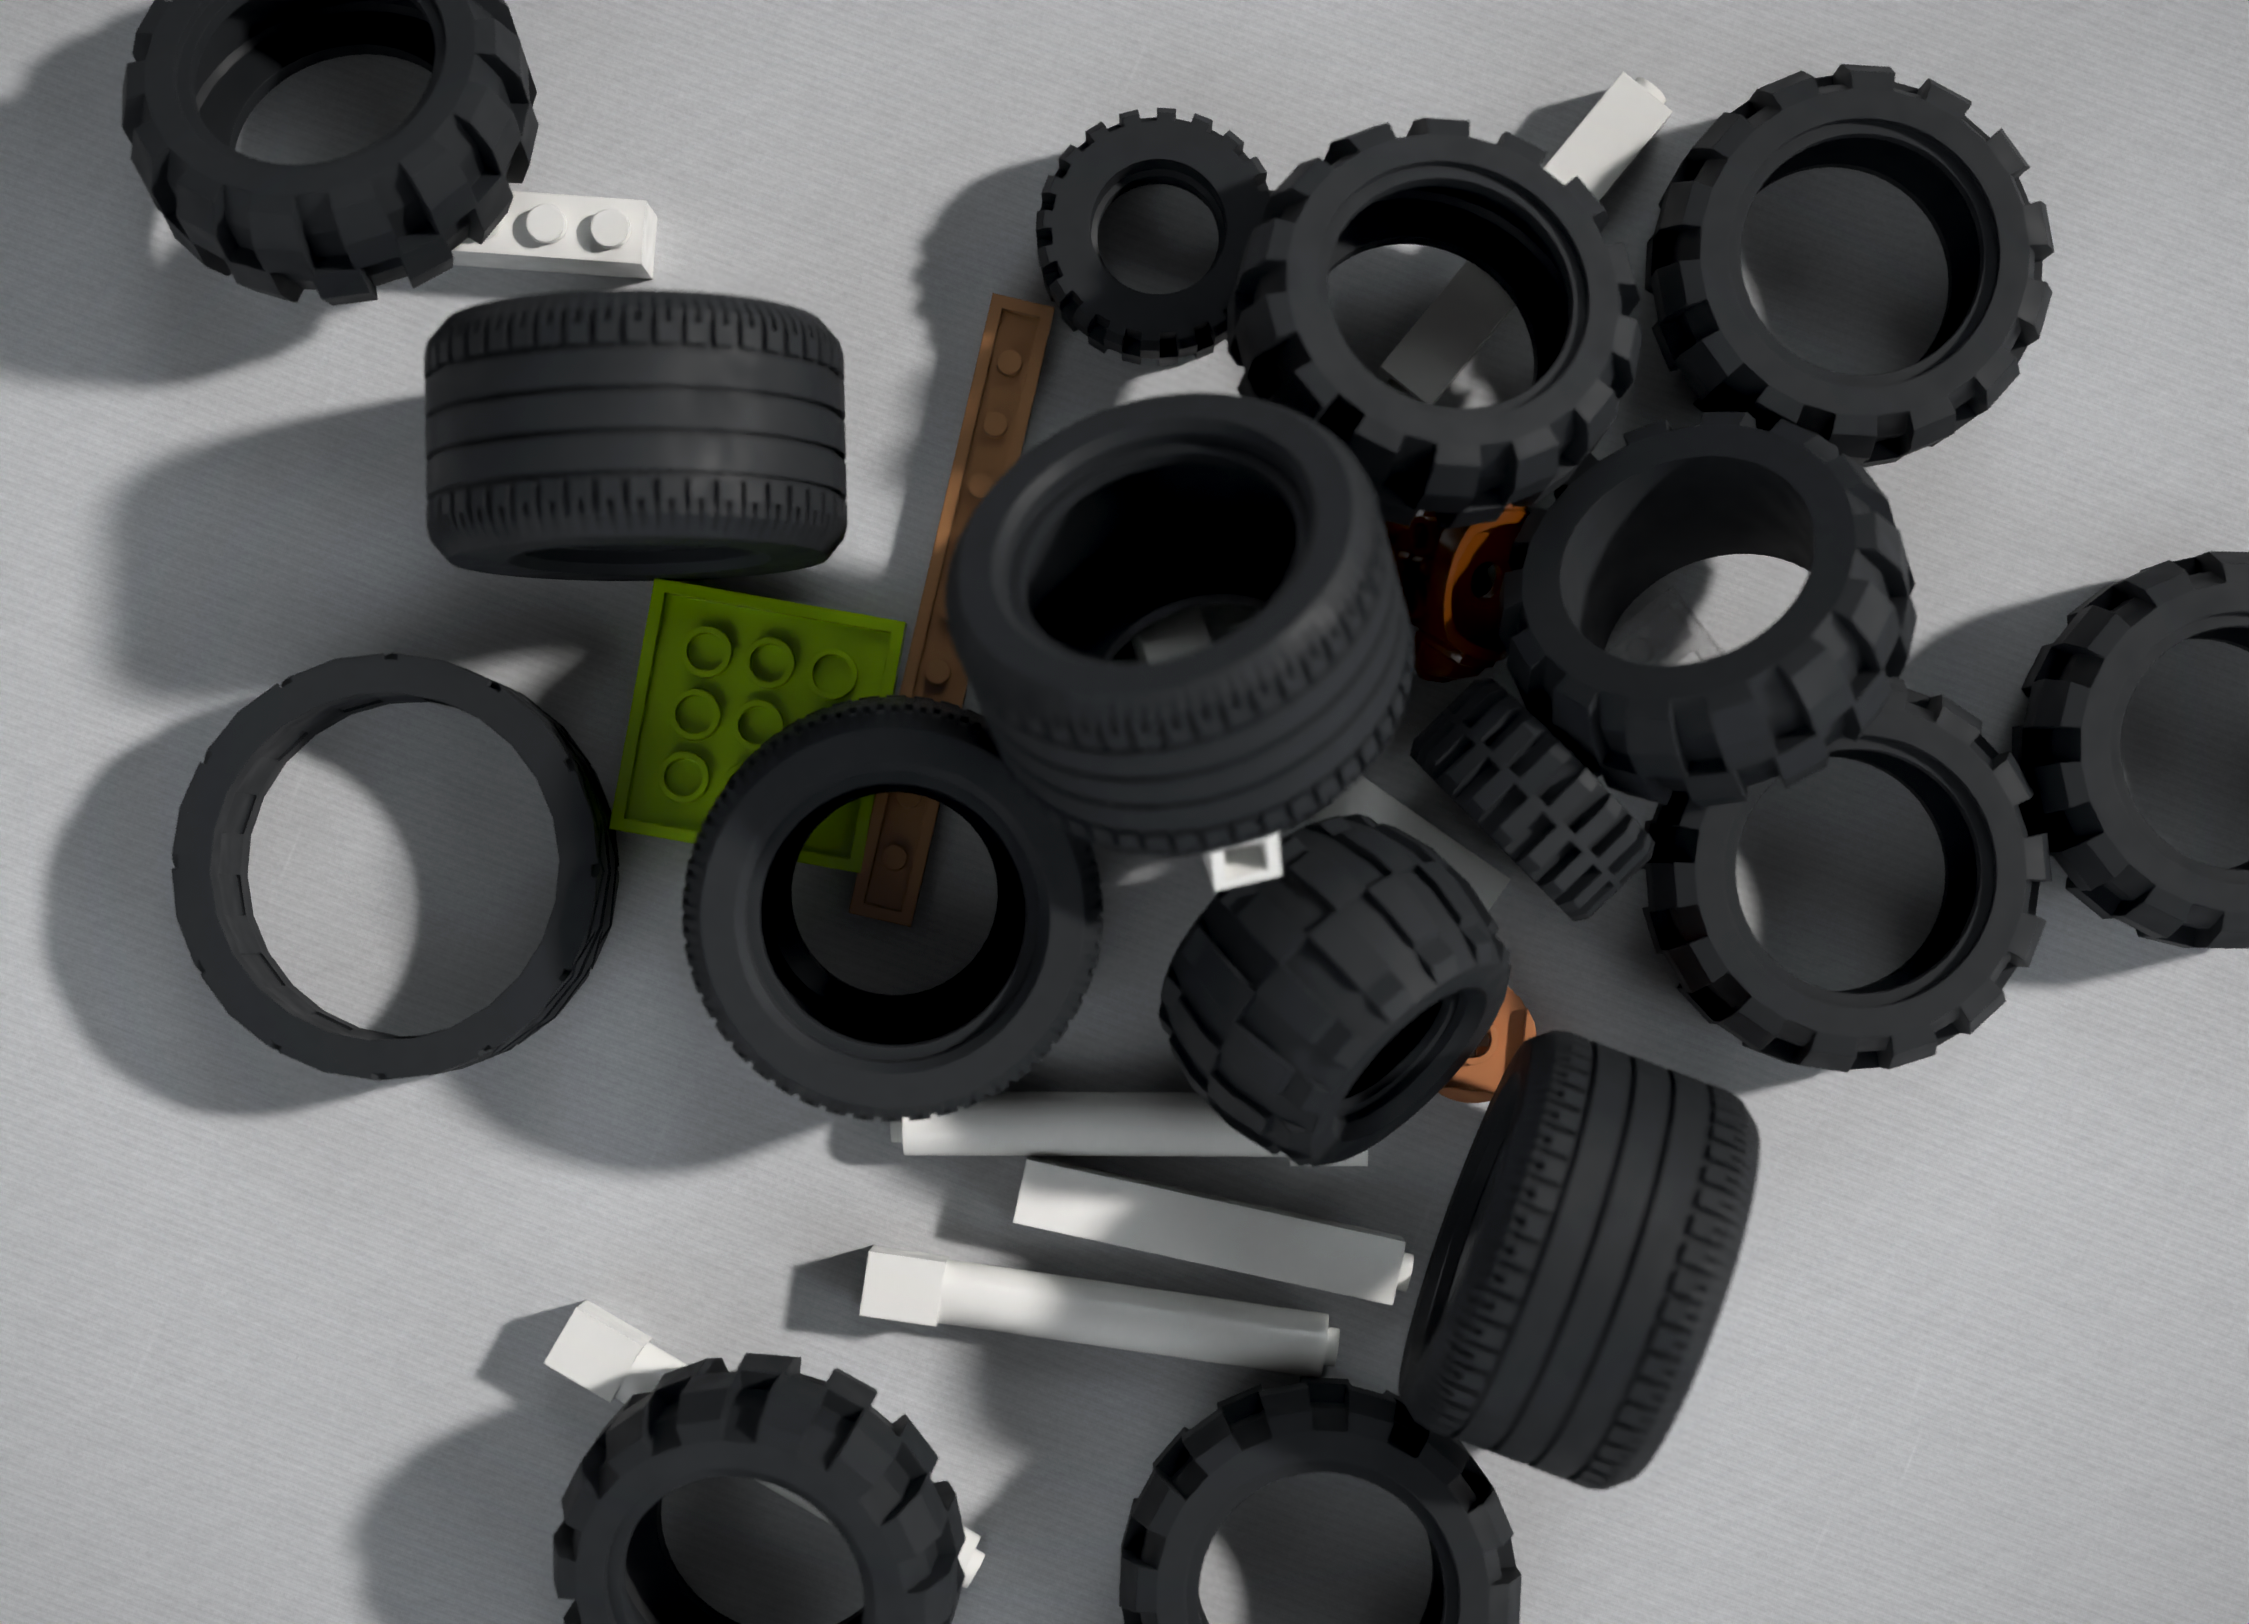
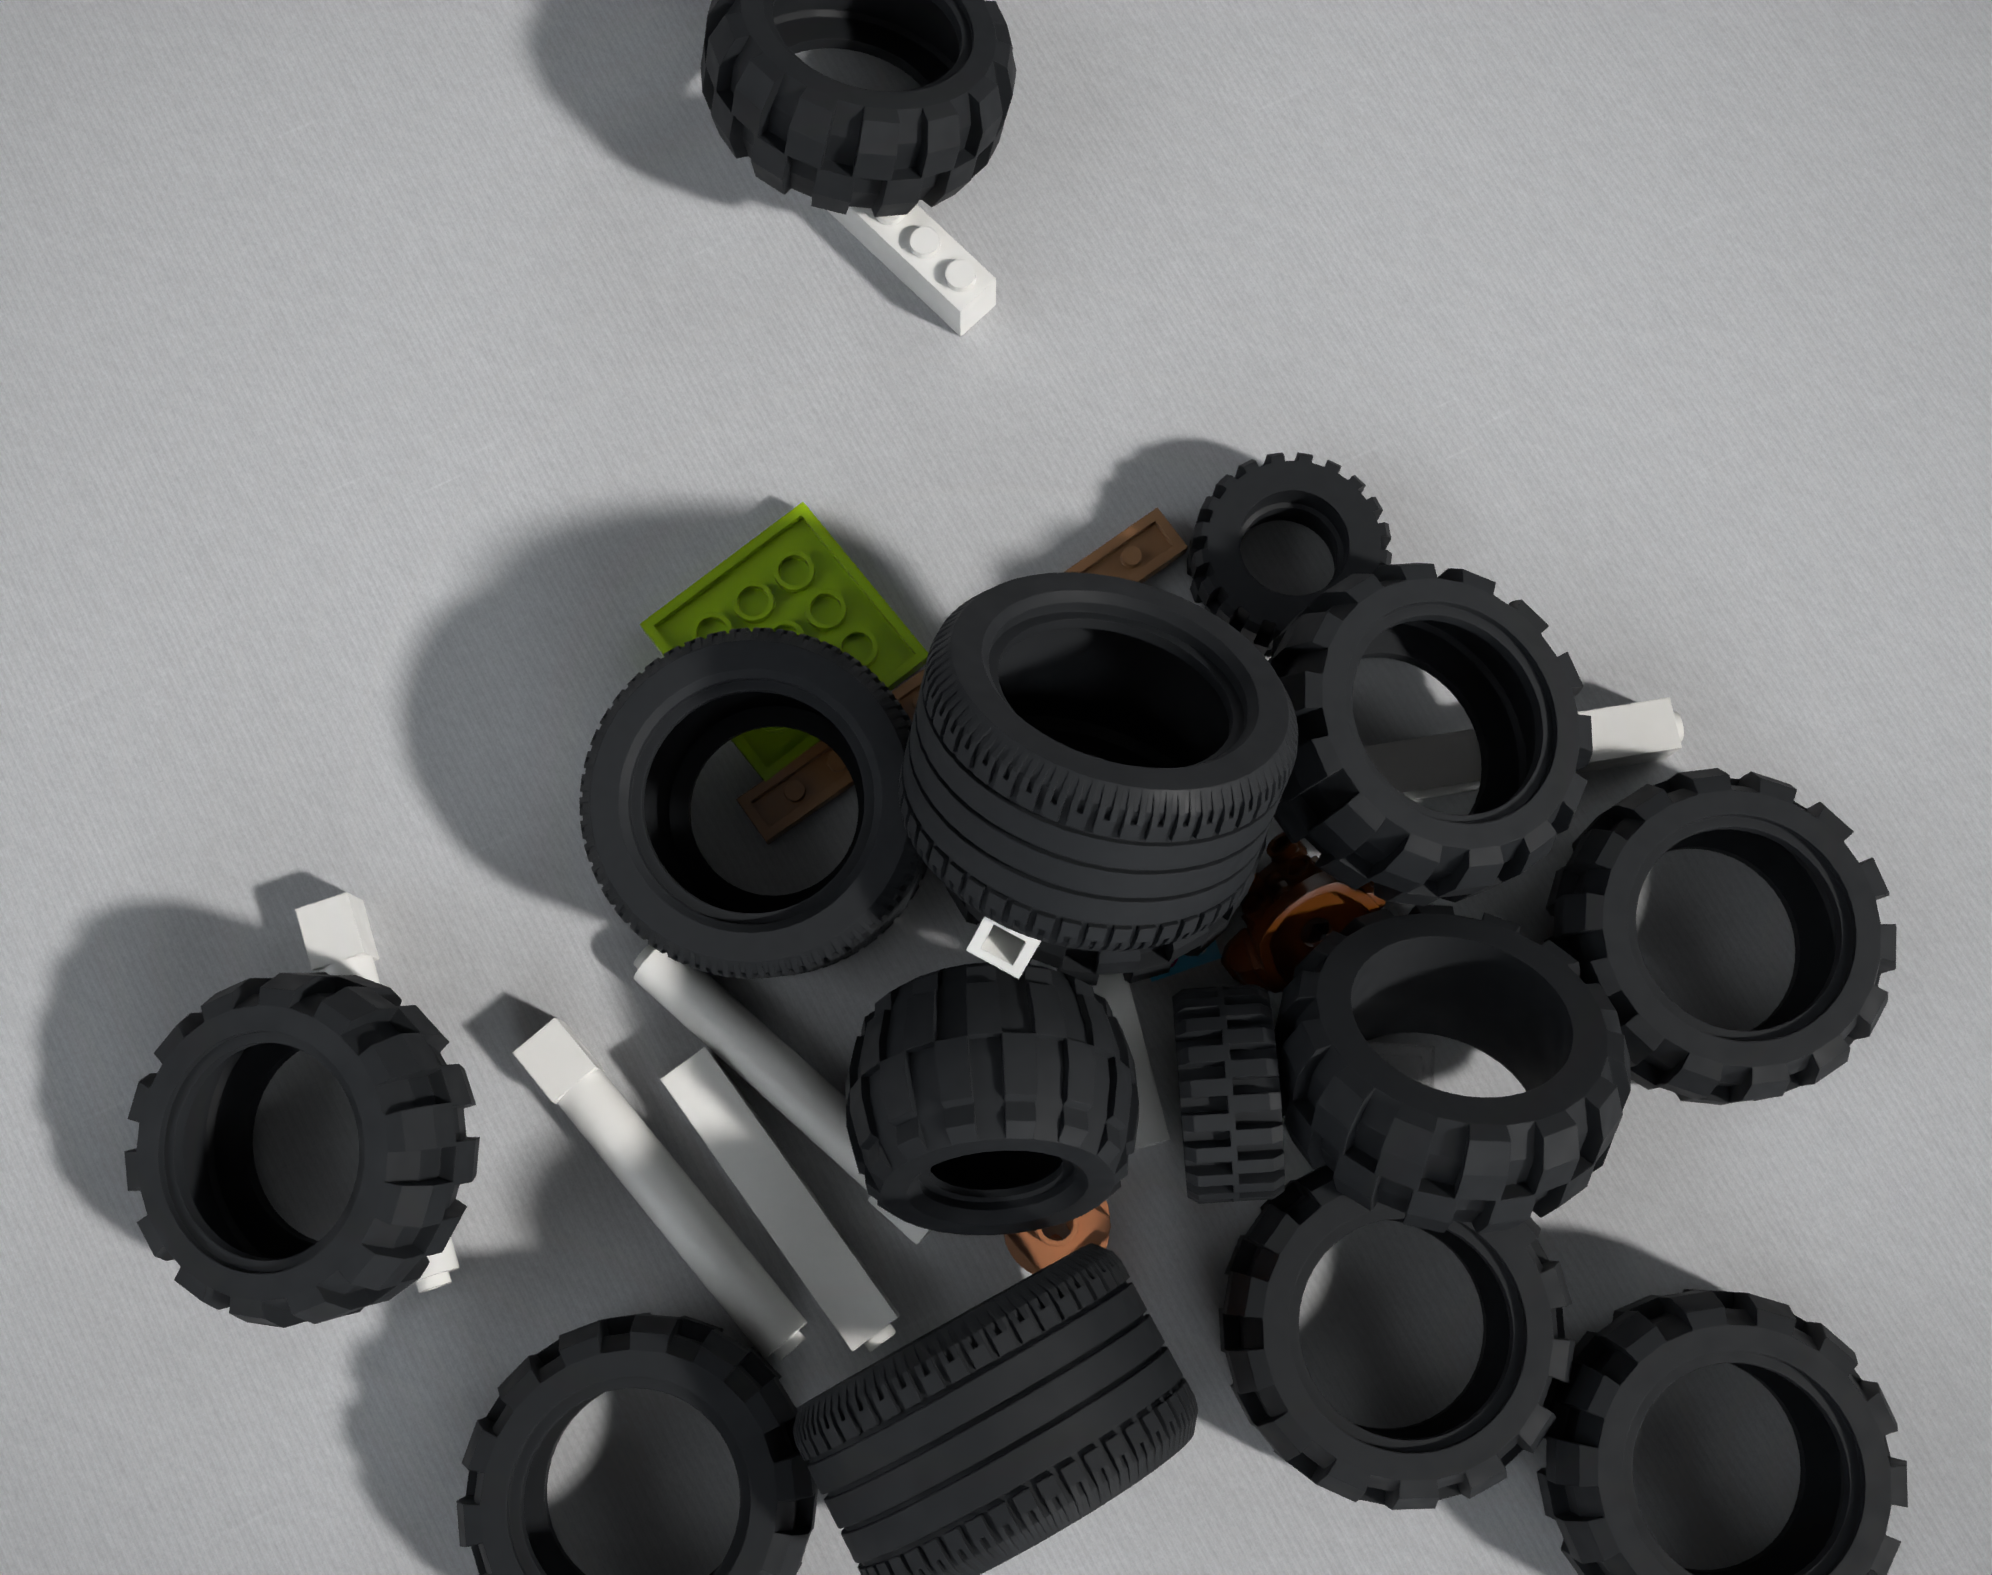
camera: 35 degrees right, 10 degrees down
black tyre [171,653,619,1080] -> none
black tyre [424,290,847,581] -> none

